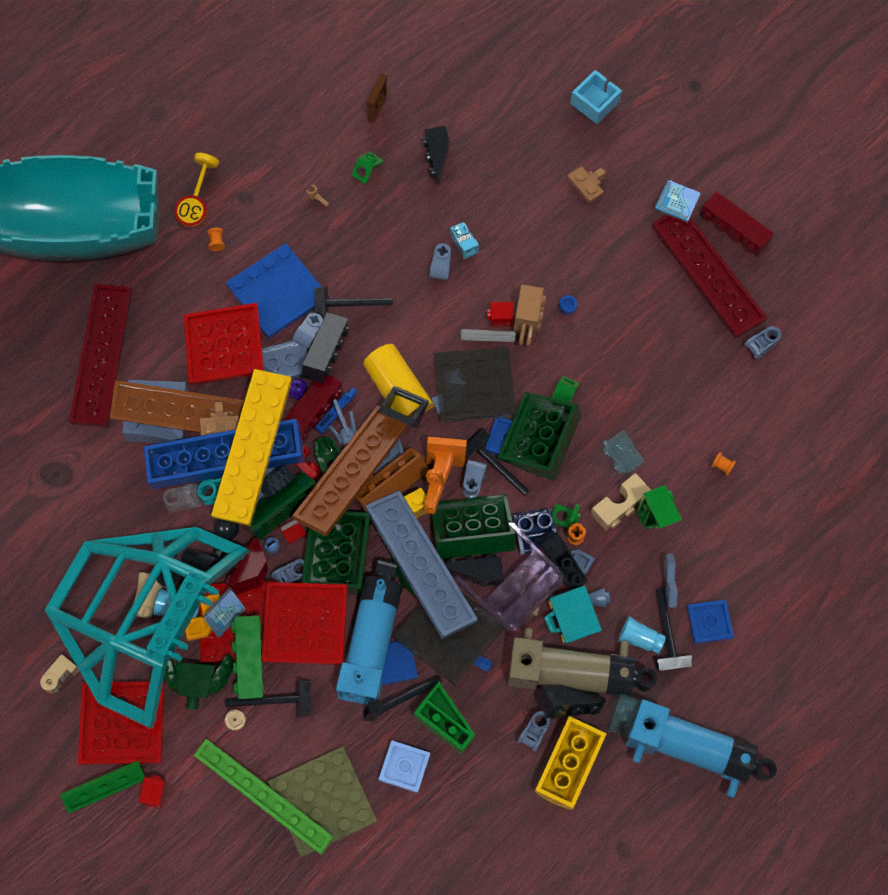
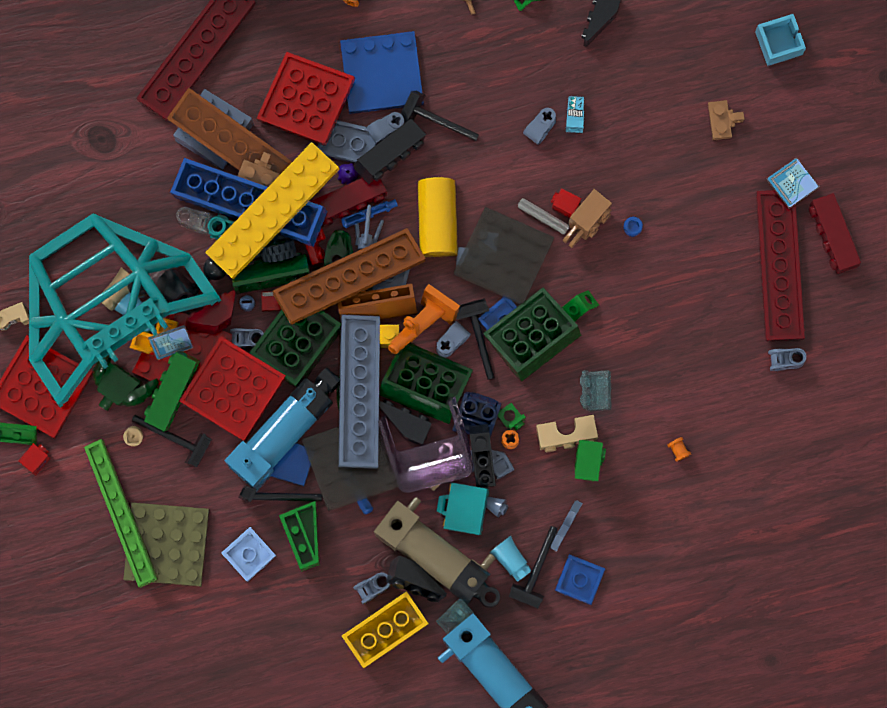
camera: 35 degrees right, 10 degrees up
black tile [379,386,429,429] -> none

